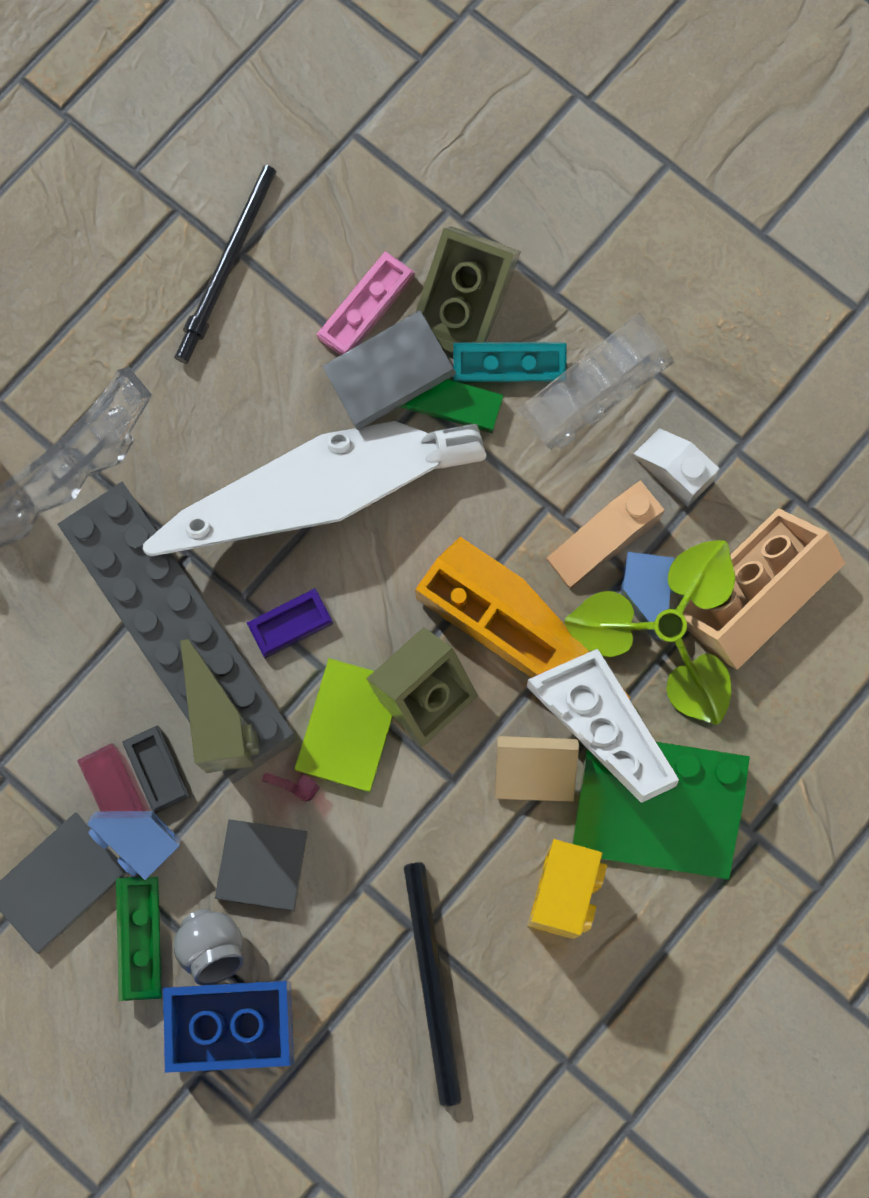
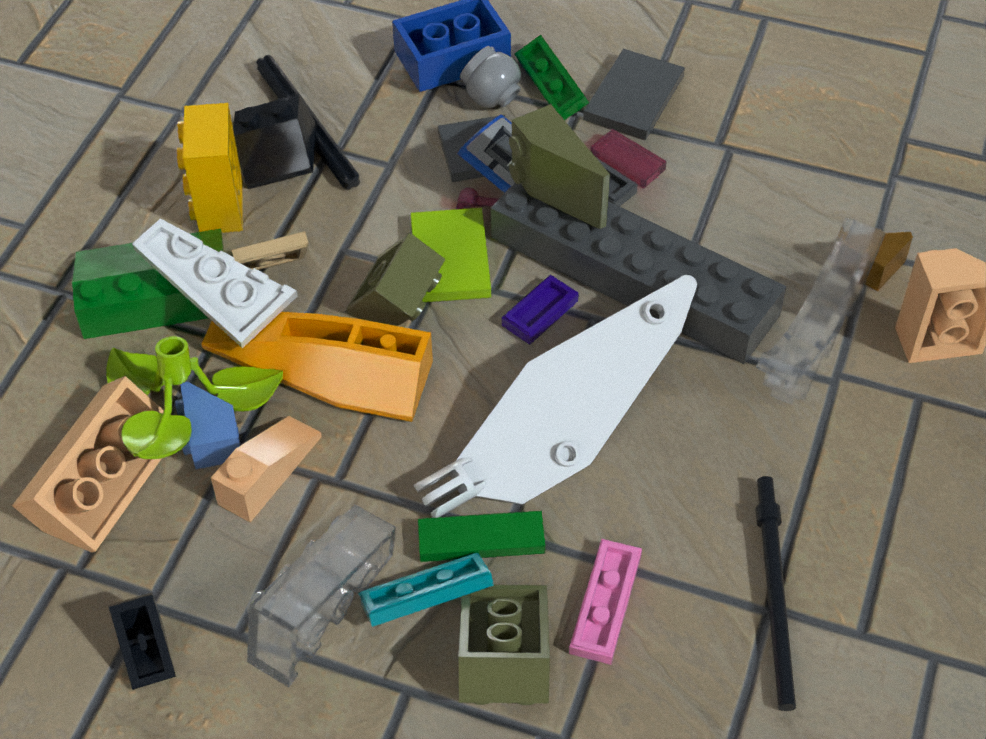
camera: 155 degrees right, 25 degrees down
medium blue slope [87,811,181,880] -> none
dark grey tile [322,310,456,430] -> none
white slope [633,428,720,507] -> none
none -> black slope [108,592,176,690]
none -> black slope [233,94,316,189]
none -> slope [457,114,514,193]

